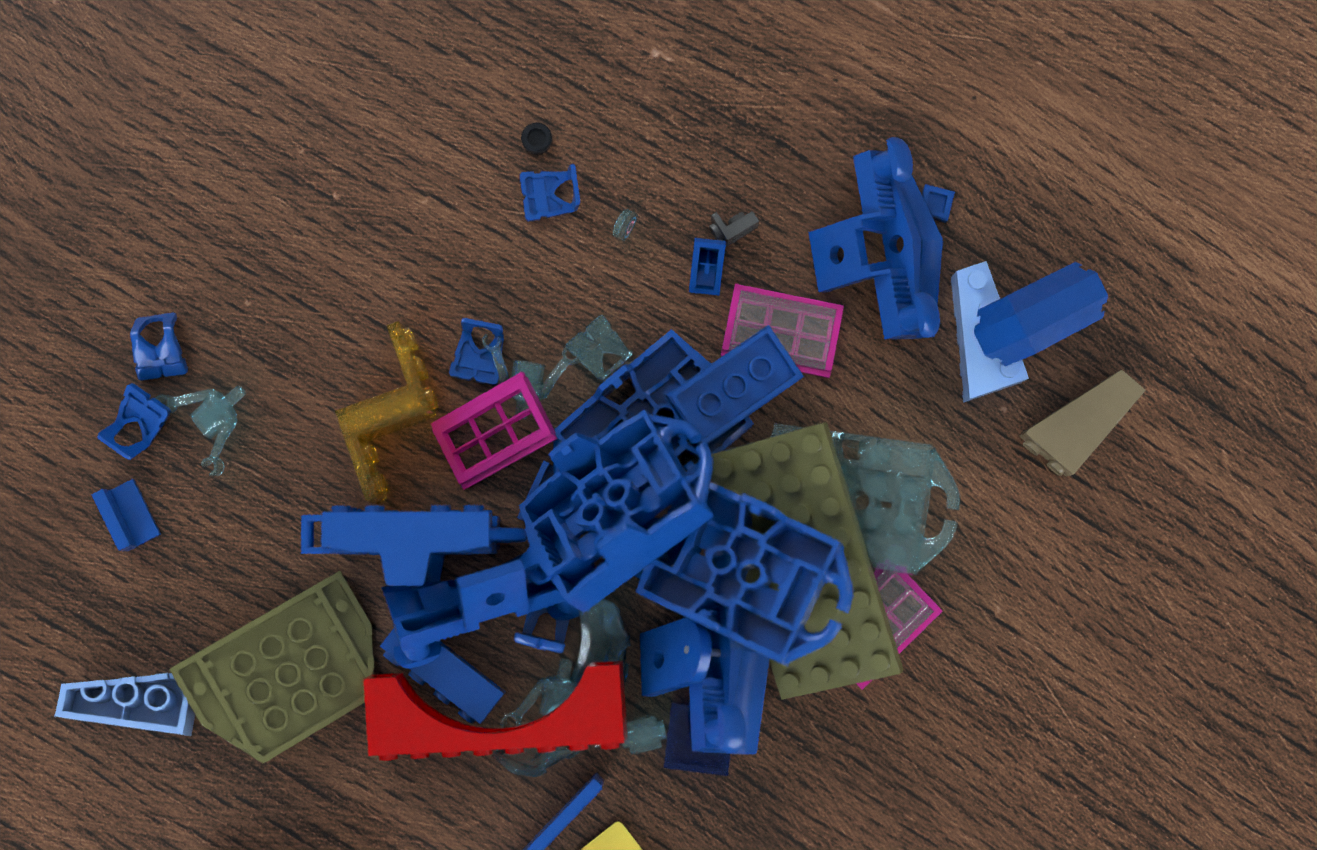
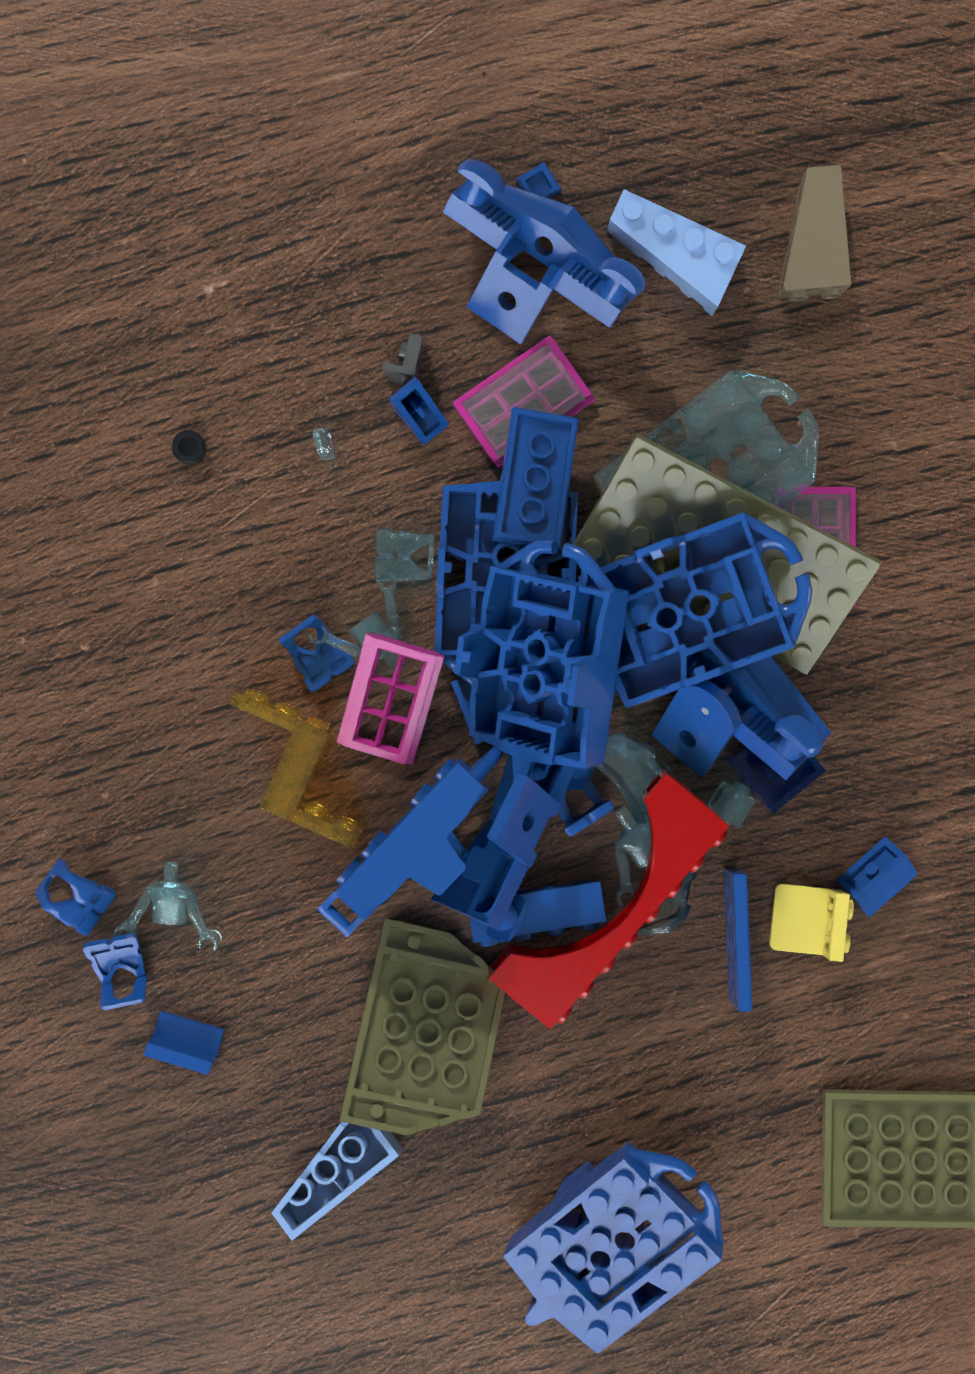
camera: 45 degrees left, 5 degrees up
blue piece [519,164,580,222] -> none
blue brick [974,262,1108,366] -> none

